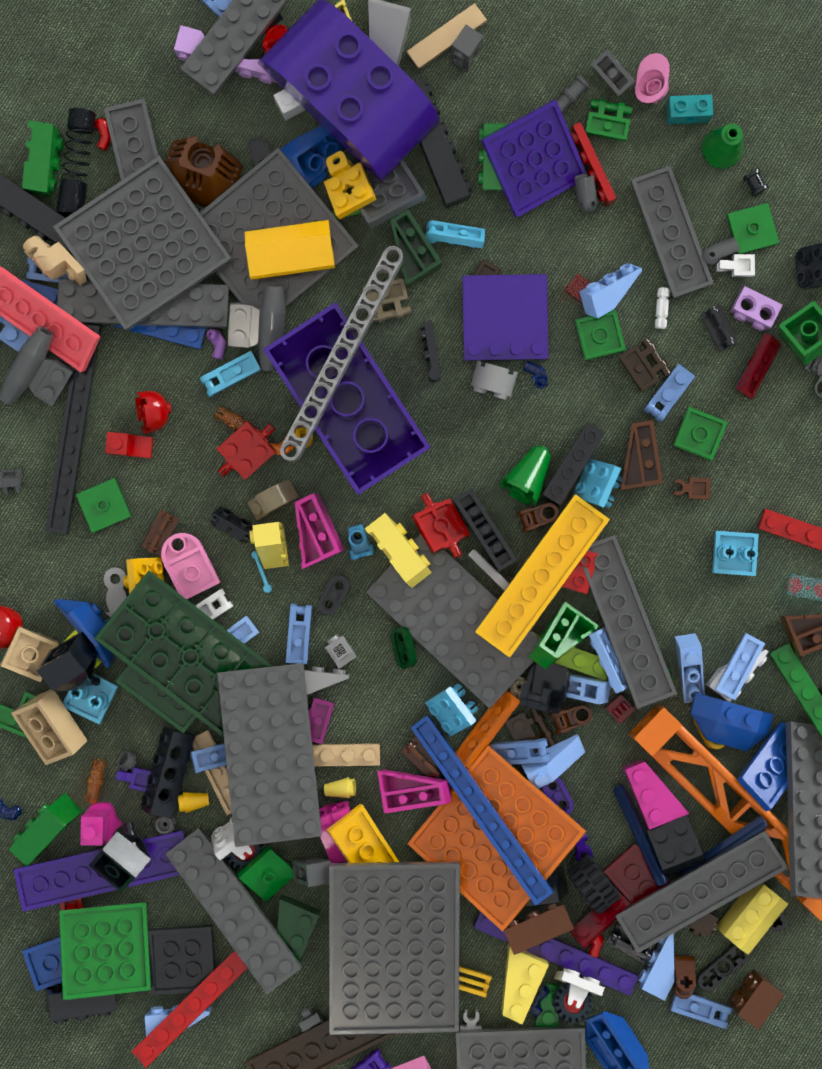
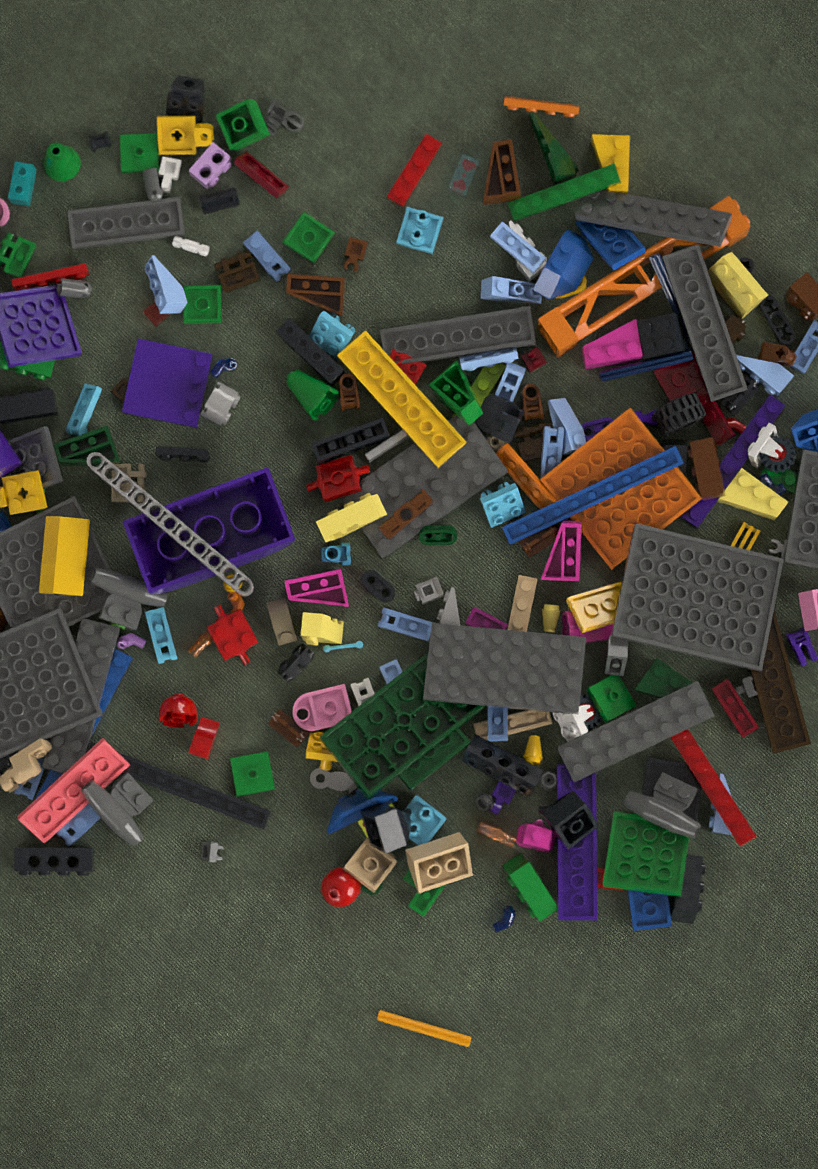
camera: 75 degrees left, 5 degrees down
none -> yellow plate [157,116,214,155]
none -> reddish brown piece [379,489,433,539]
none -> dark grey plate [624,772,701,839]
none -> dark red plate [711,679,759,738]

